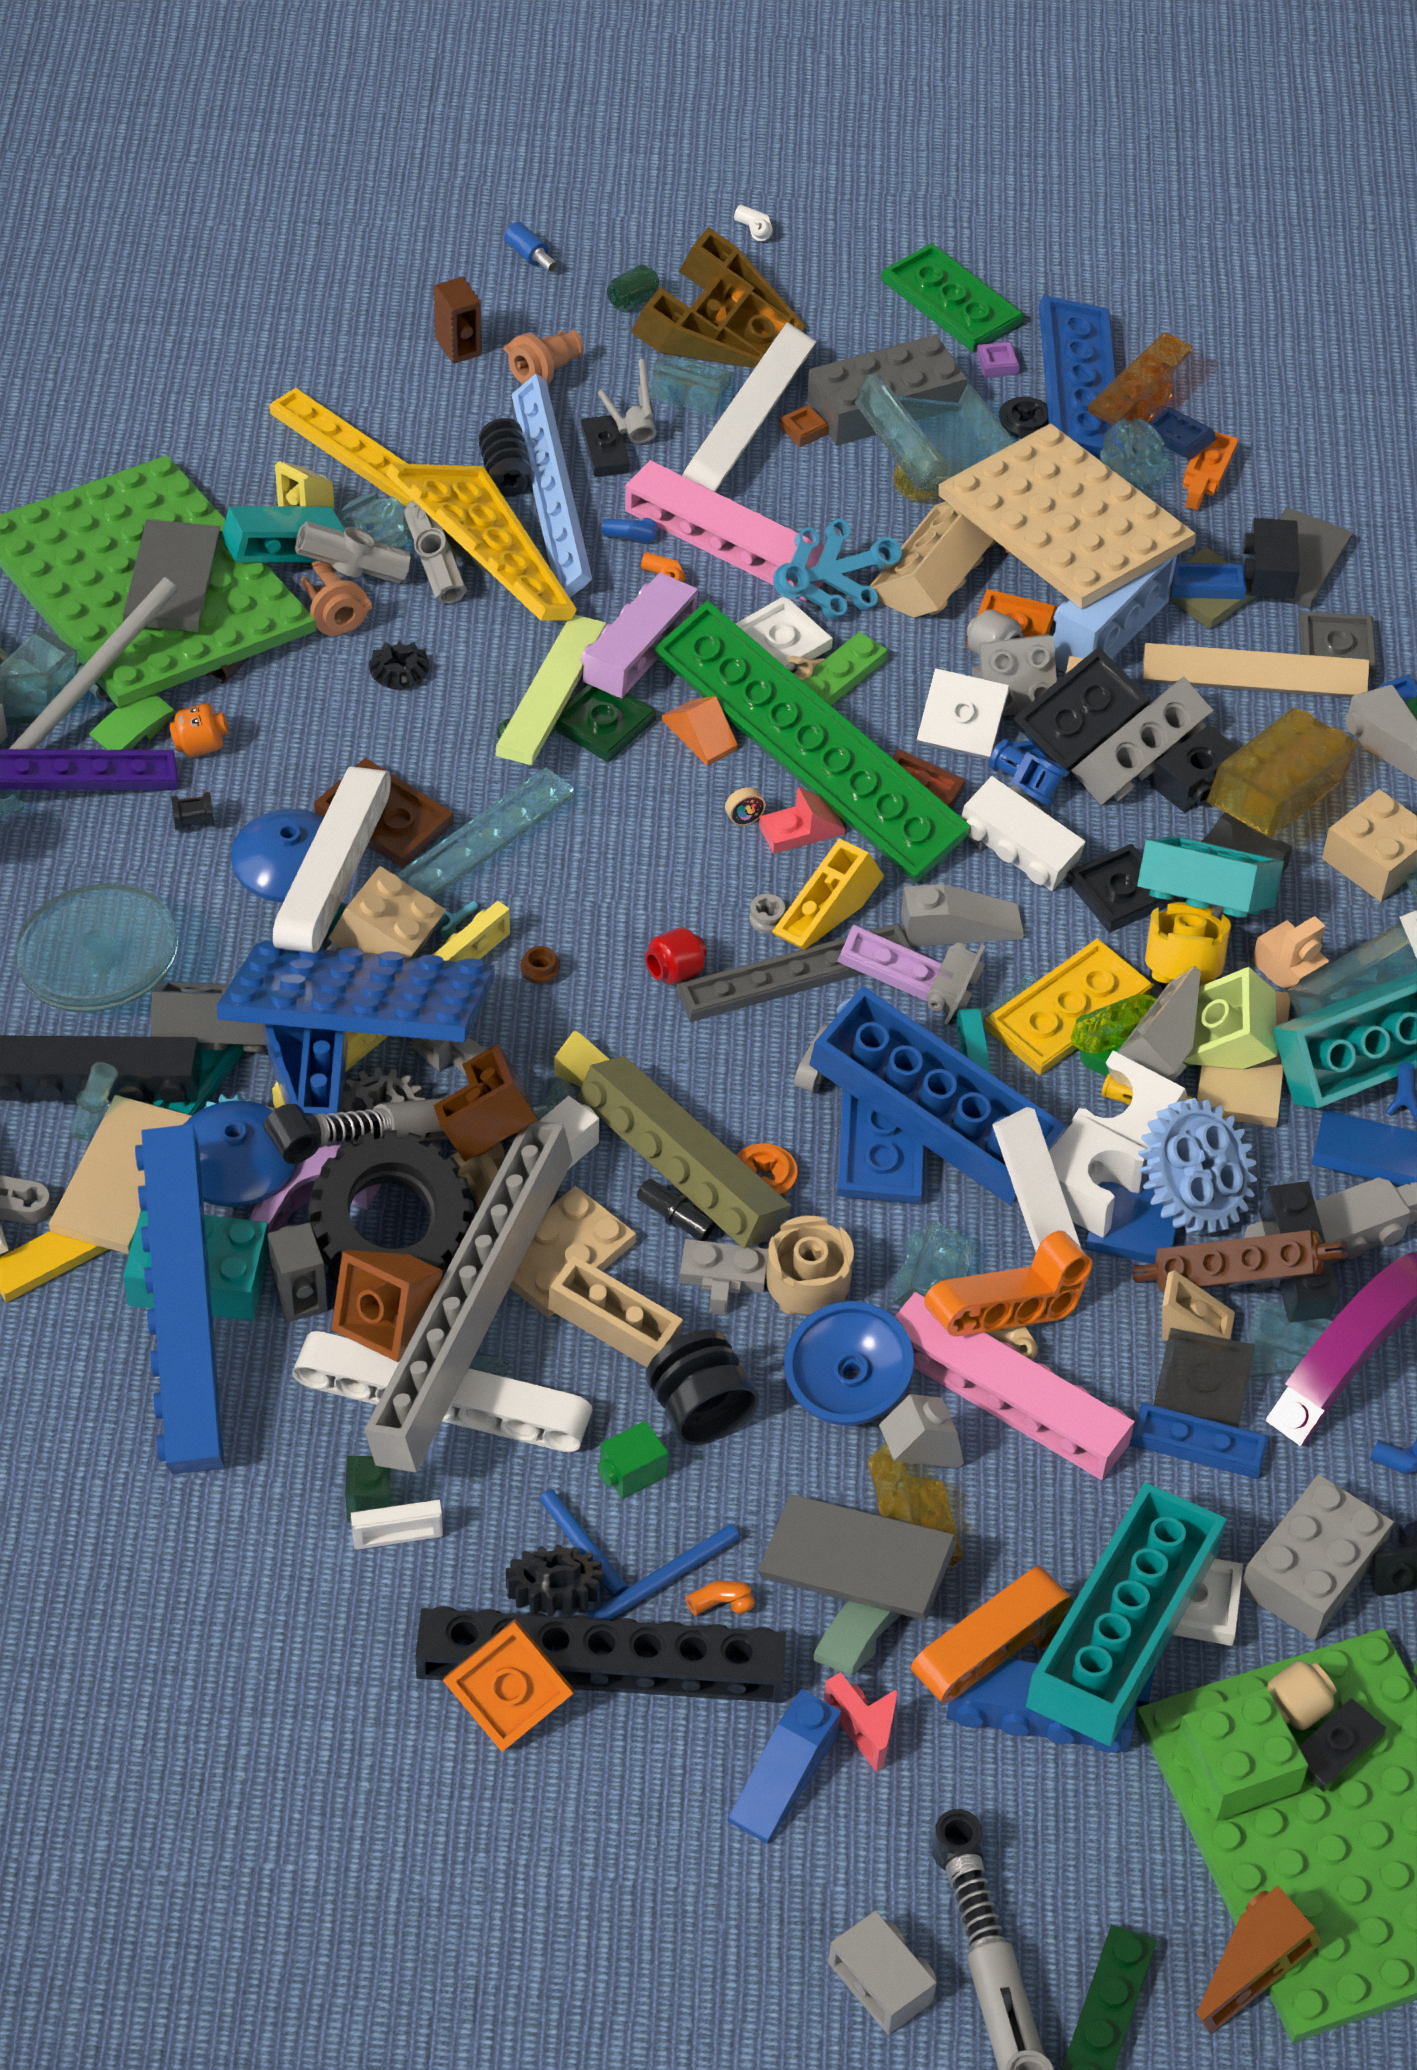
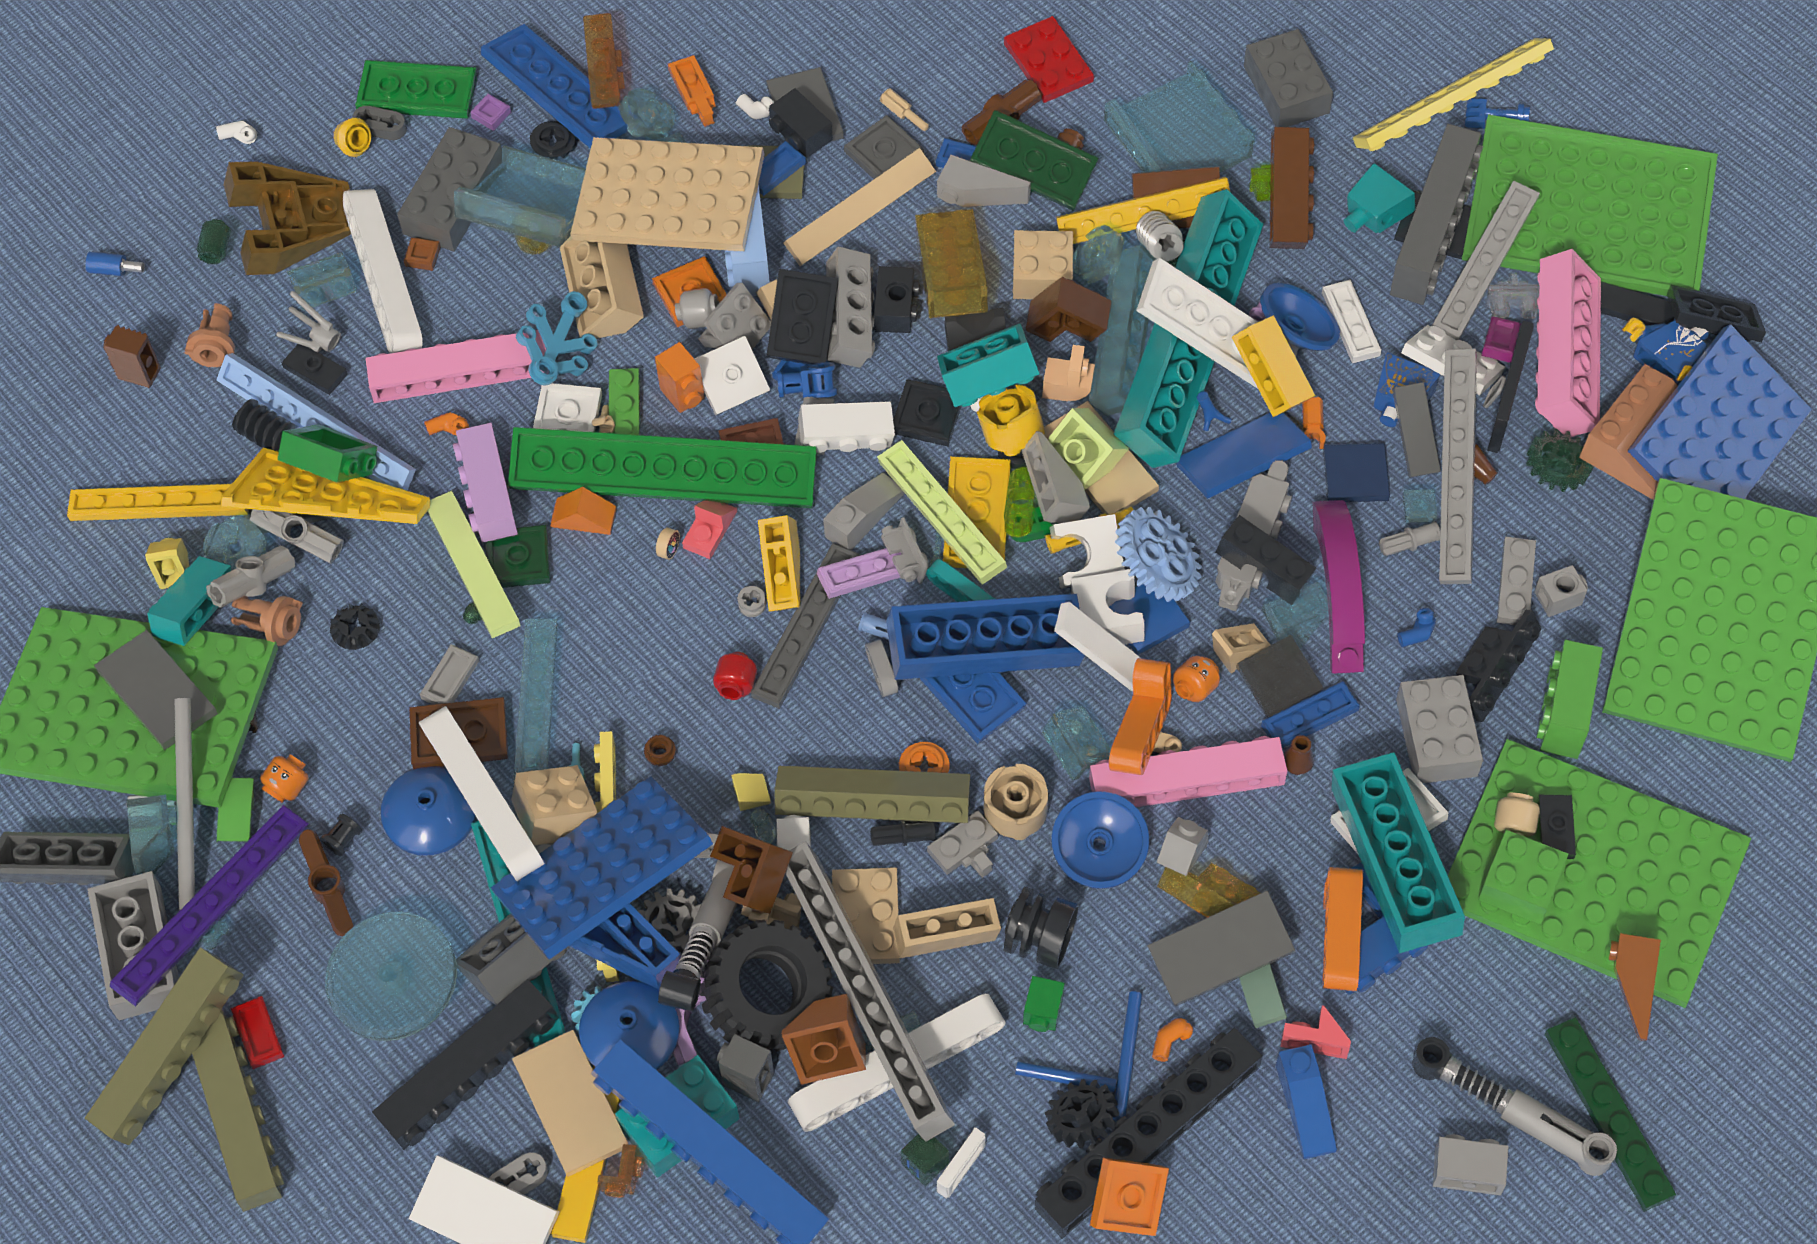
camera: 40 degrees left, 10 degrees up
clear light blue axle [69,1062,118,1141] -> none
blue arm [602,518,658,544] -> none
reddish brown plate [1132,1230,1348,1292] -> none
dark blue plate [1143,407,1217,460] -> none
none -> green window [278,424,378,483]
none -> reddish brown piece [299,829,353,937]
none -> yellow cone [334,118,371,157]
none -> dark grey beam [352,106,407,140]
none -> light grey tile [420,644,479,705]
none -> clear orange bracket [597,1144,644,1198]
none -> orange brick [655,342,705,413]
none -> white arm [736,94,774,119]
none -> yellowish green plate [877,440,1007,585]
none -> tan axle [880,88,929,131]
none -> reddish brown brick [1025,277,1112,342]
none -> orange head [1173,655,1220,702]
none -> reddish brown cone [1283,735,1314,775]

